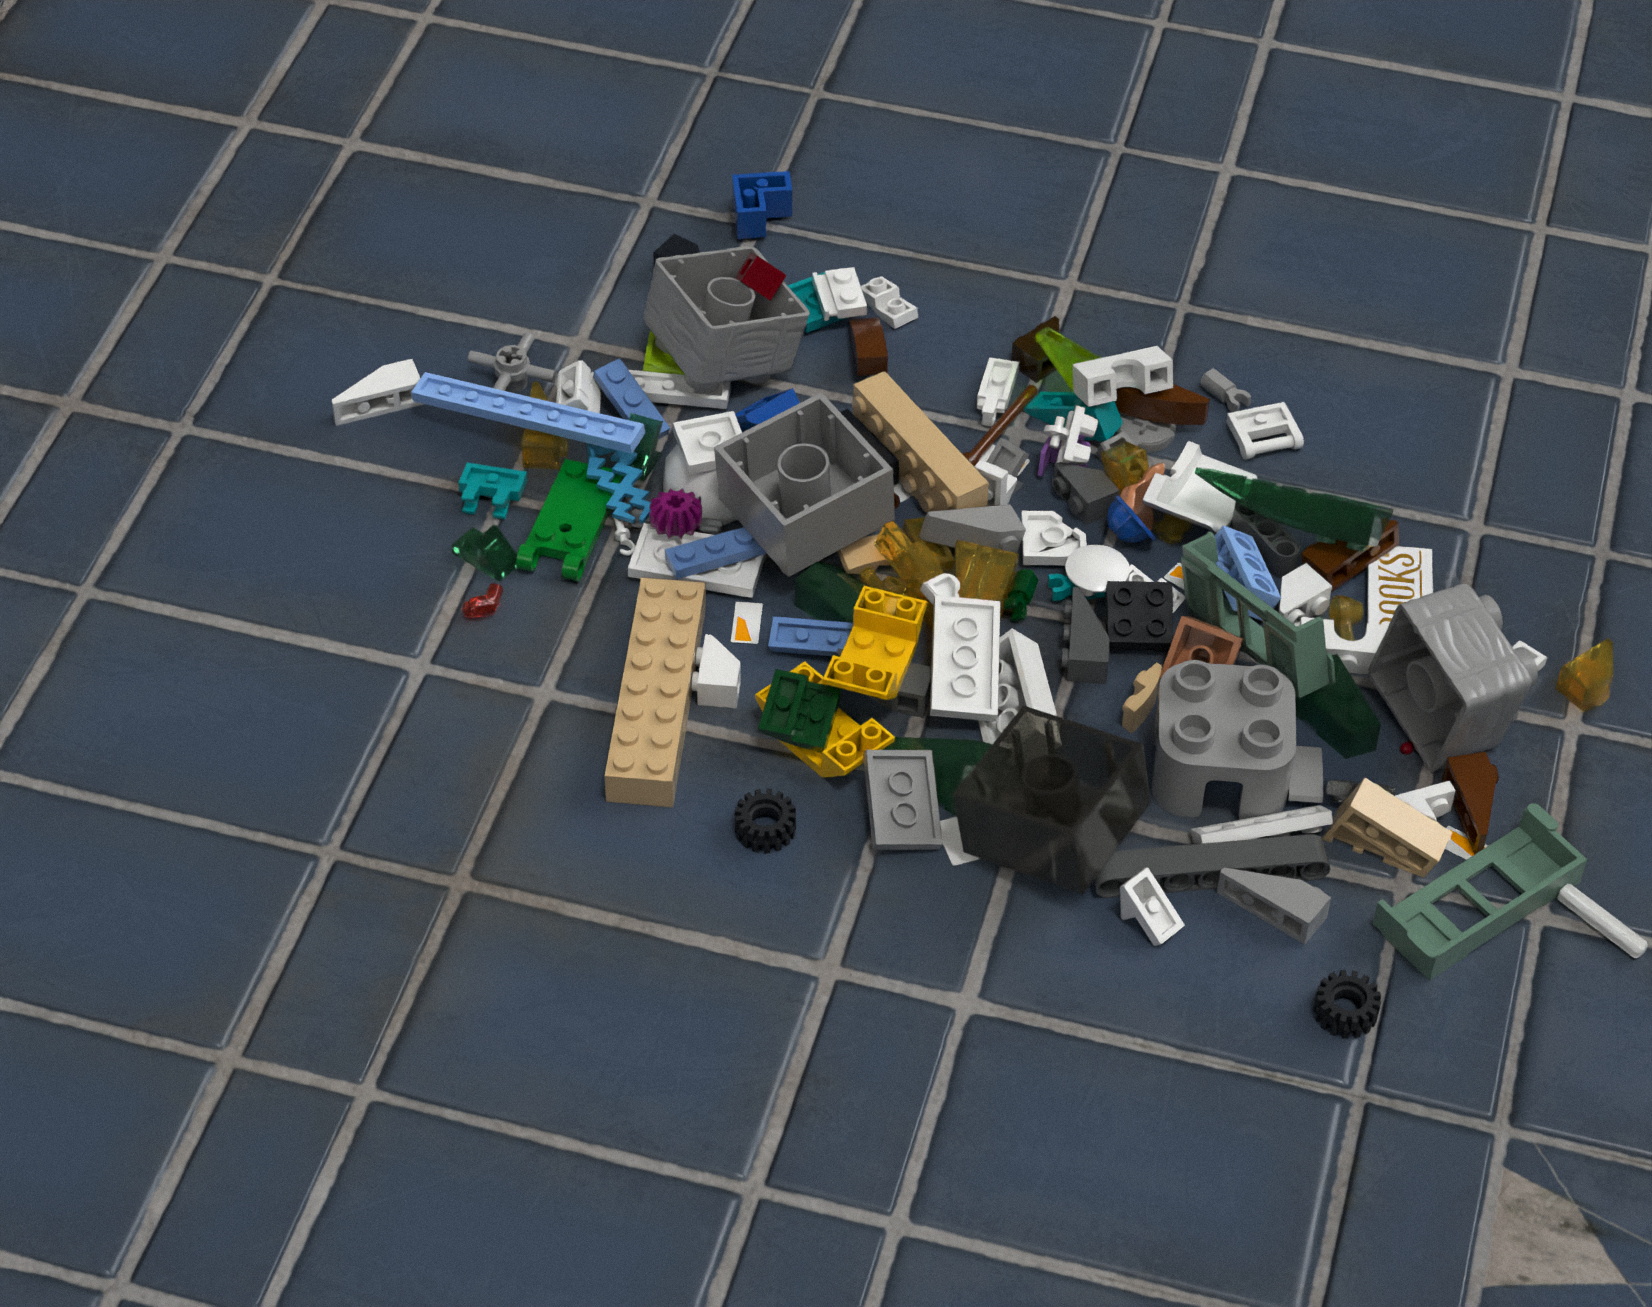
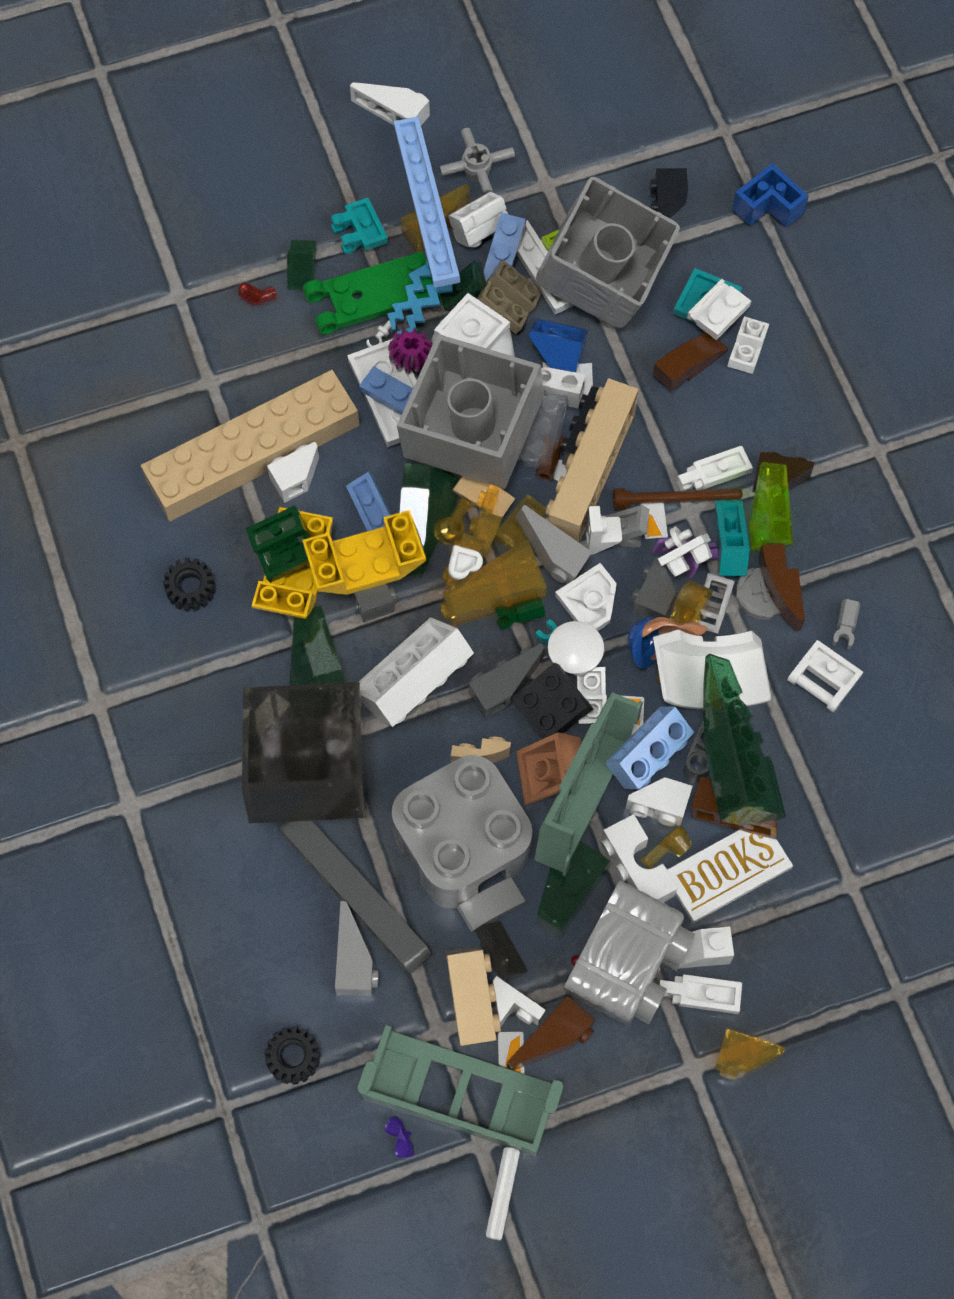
camera: 55 degrees right, 20 degrees up
white sticker [731,602,763,644] -> none
dark red panel [735,252,786,301] -> none
light grey plate [863,750,943,850] -> none
white plate [930,595,1000,722] -> none
white arch [1073,346,1173,407] -> none
white slope [1120,867,1185,946] -> none
white plate [1191,805,1333,844] -> none
none -> dark purple piece [385,1116,414,1158]
none -> dark tan slope [477,259,541,334]

